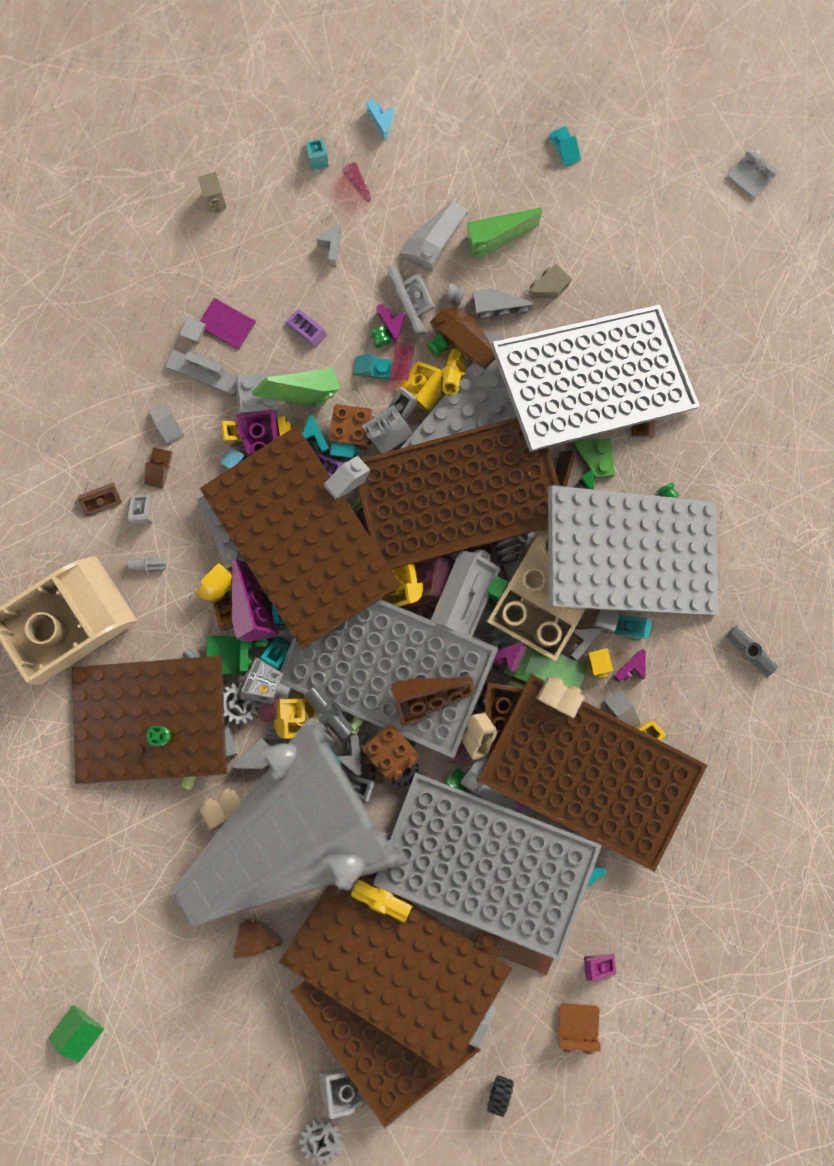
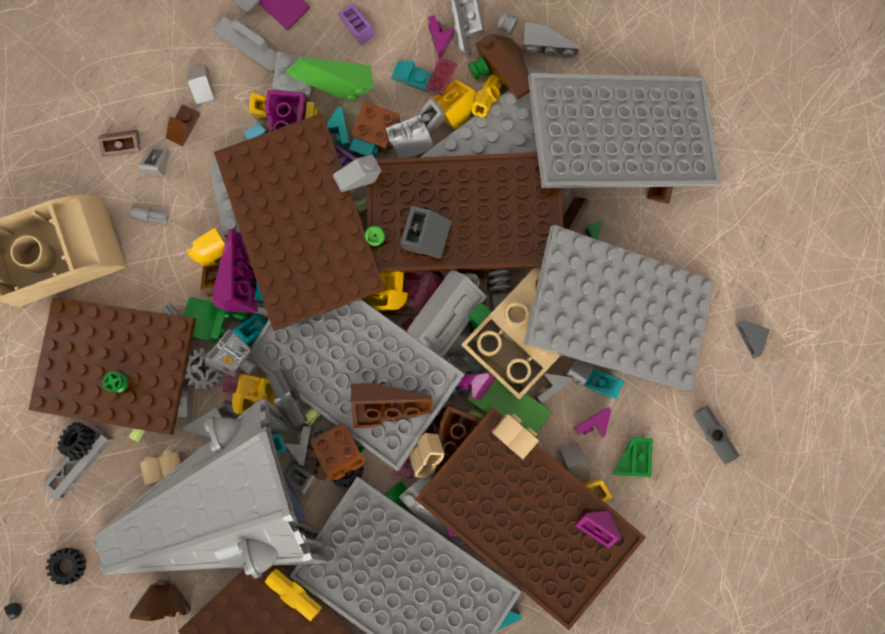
camera: 15 degrees right, 0 degrees up
green wheel [369,326,391,348] -> none
light grey plate [516,533,533,546] -> none
dark tan slope [529,264,572,298] -> none
bright green wing [574,438,615,478] -> none
yellow brick [586,648,613,679] -> none
green wheel [656,482,680,498] -> none
none -> black hinge [4,603,22,621]
none -> light grey fence [43,425,113,501]
none -> black tyre [46,547,86,585]
none -> black tyre [57,422,95,460]
none -> bright green tile [365,225,386,246]
none -> dark grey slope [400,206,452,259]
none -> magenta slope [576,511,620,548]
none -> green wing [612,437,653,477]
none -> dark grey slope [735,320,770,358]

